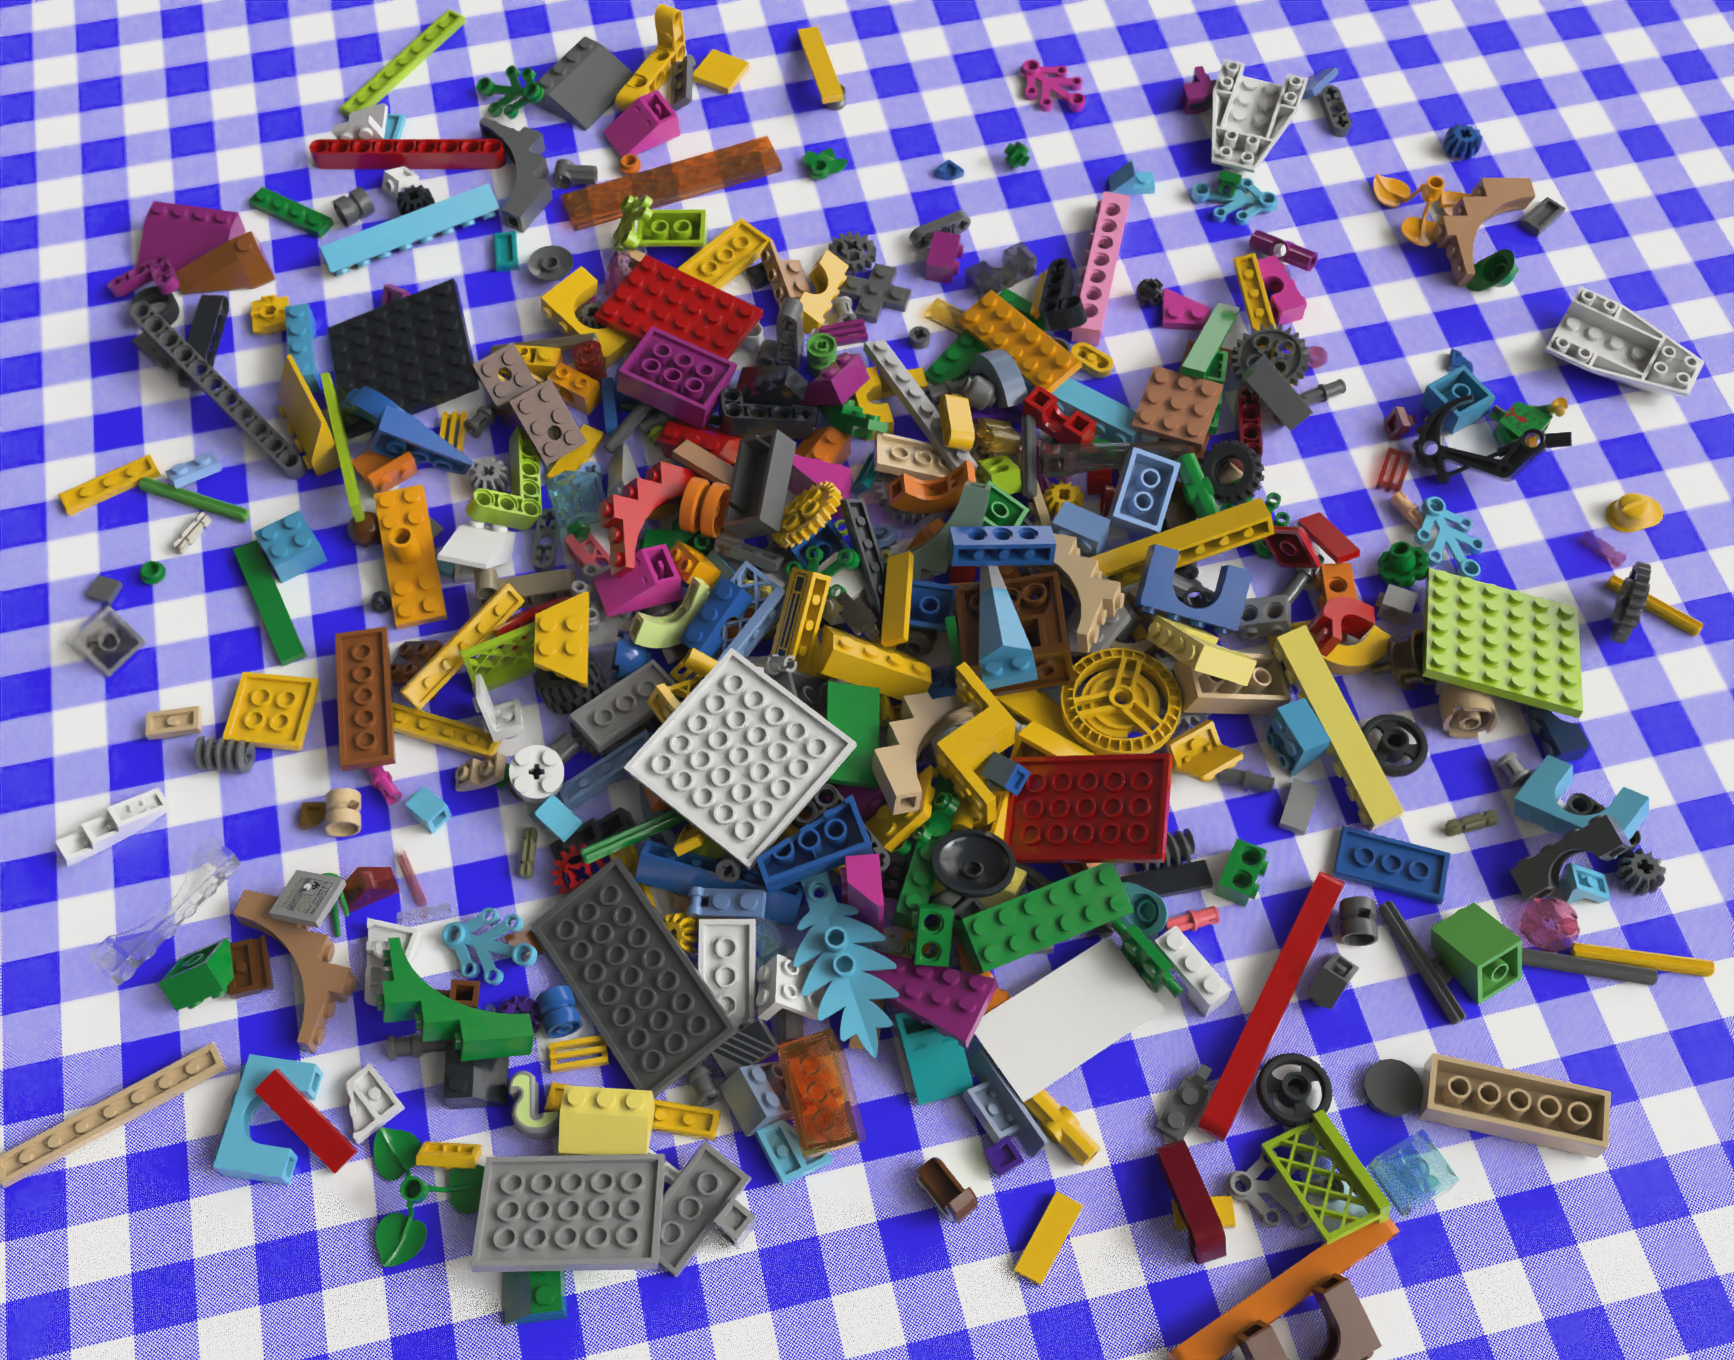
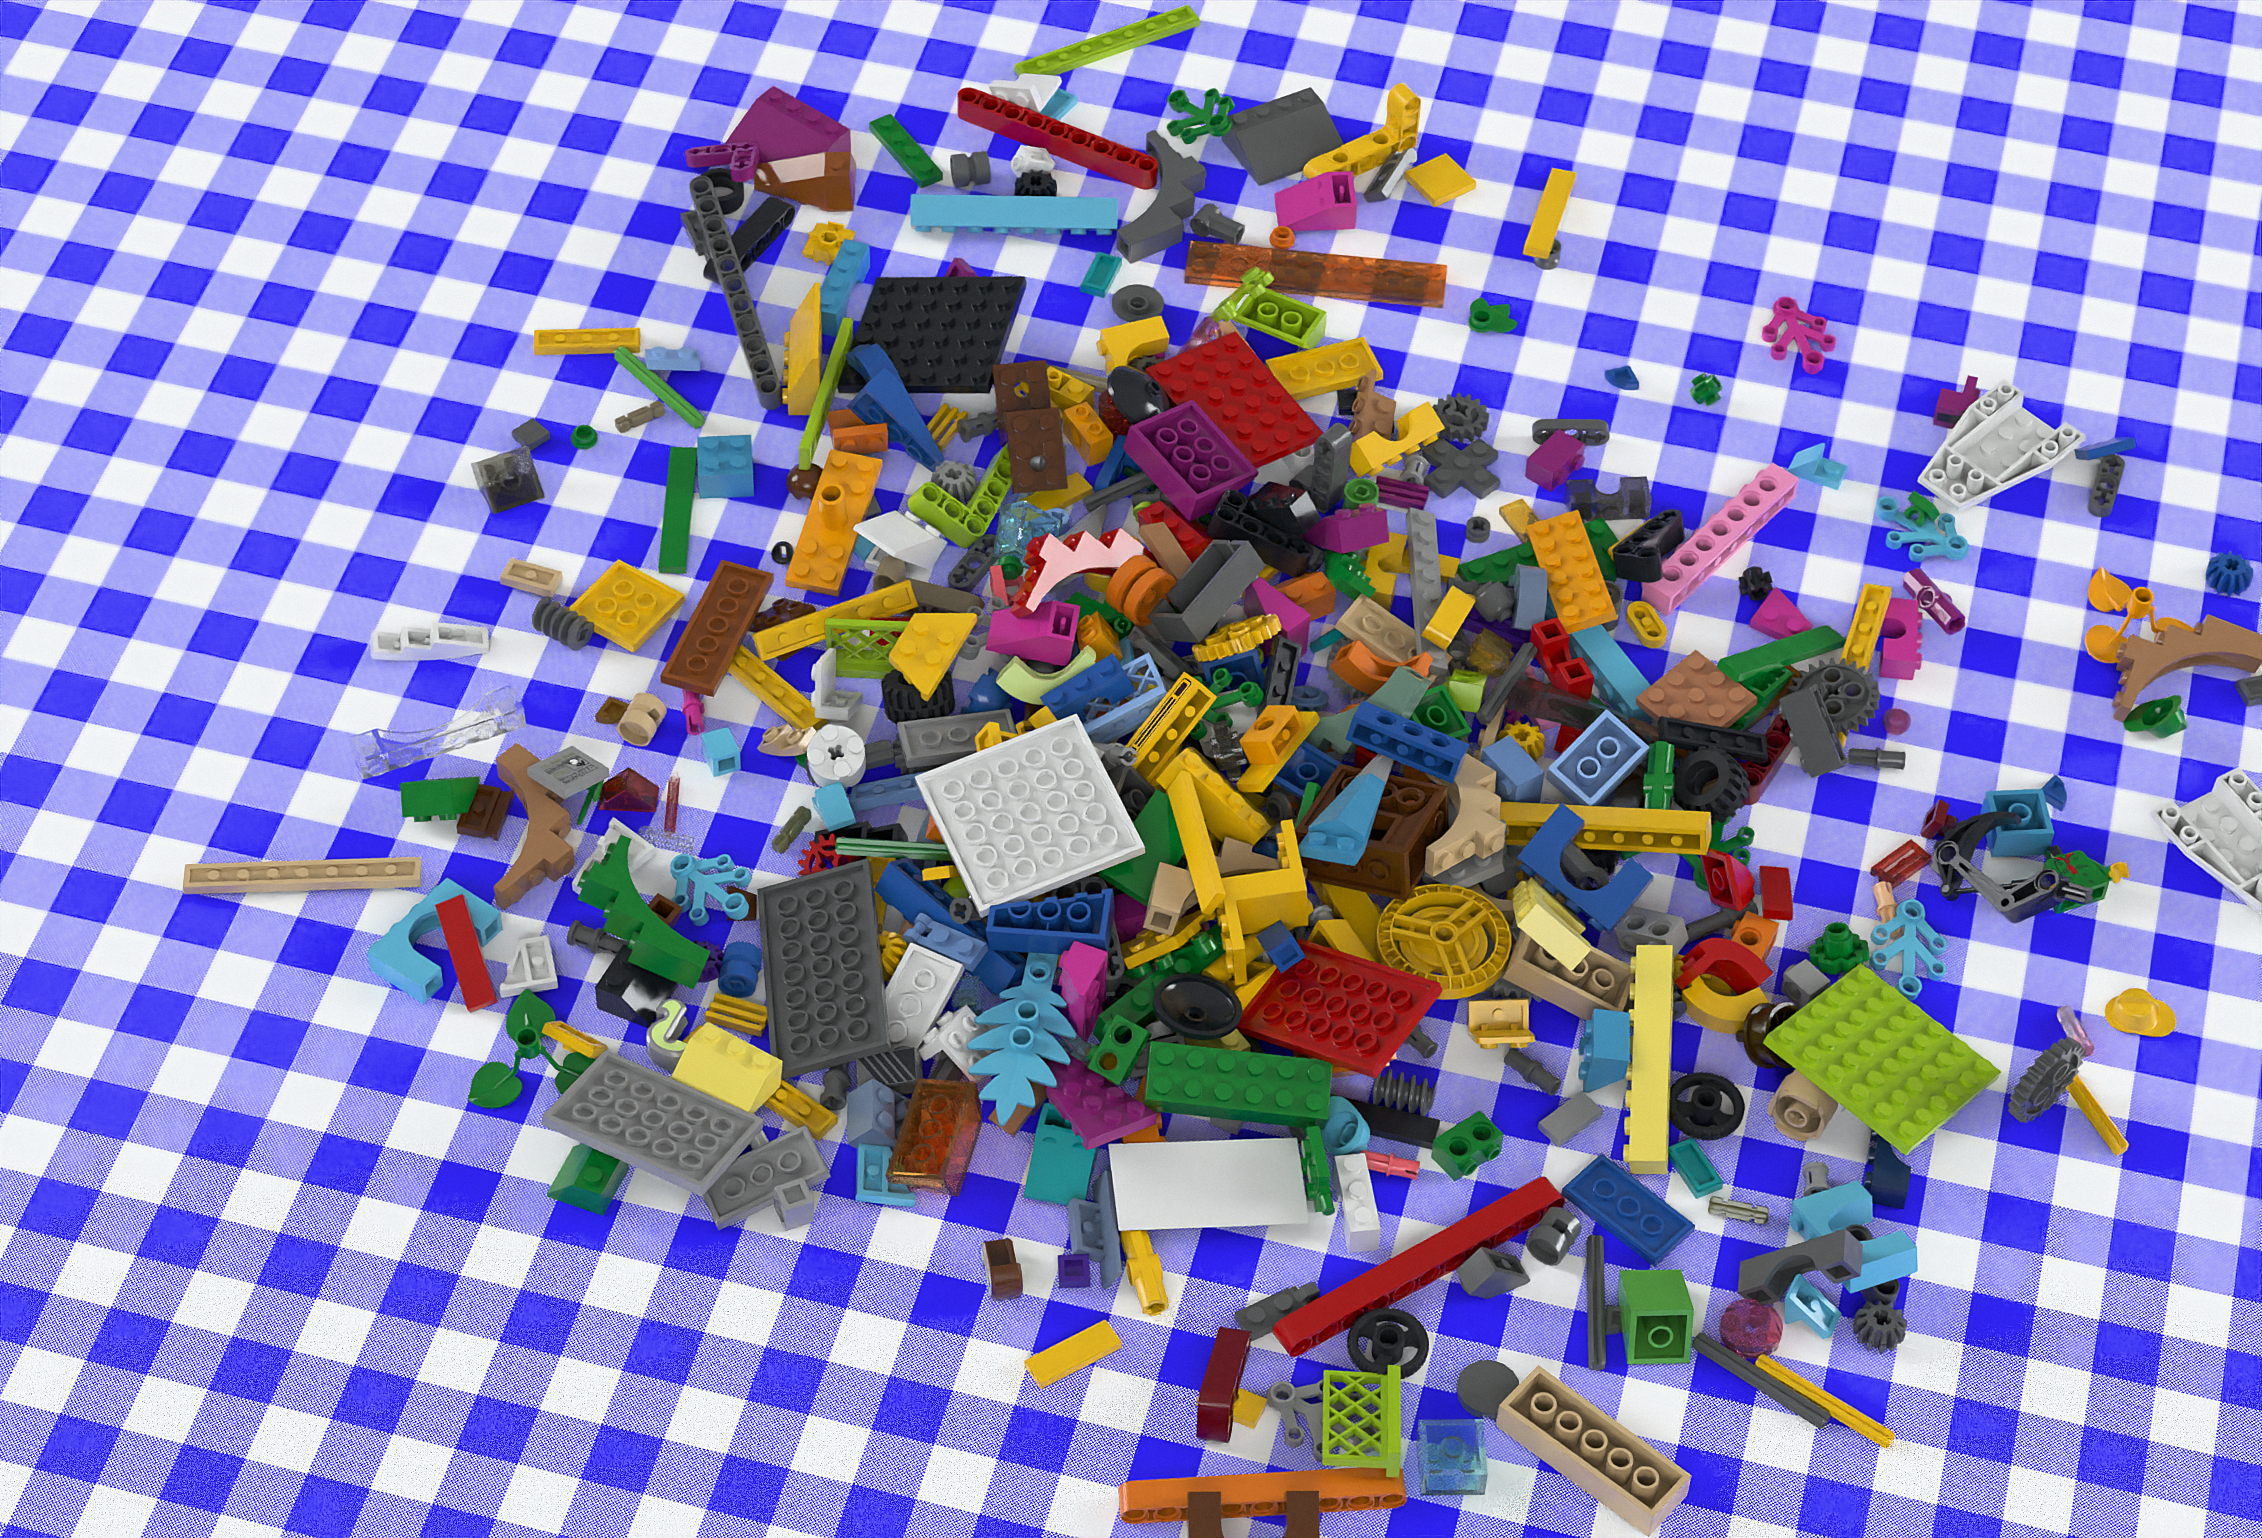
camera: 25 degrees right, 10 degrees down
none -> black dish [1107,365,1171,425]
none -> yellow tile [1167,770,1226,915]
none -> light orange brick [1239,705,1306,764]
none -> black tile [1657,716,1768,764]
none -> teal tile [1668,1138,1724,1199]

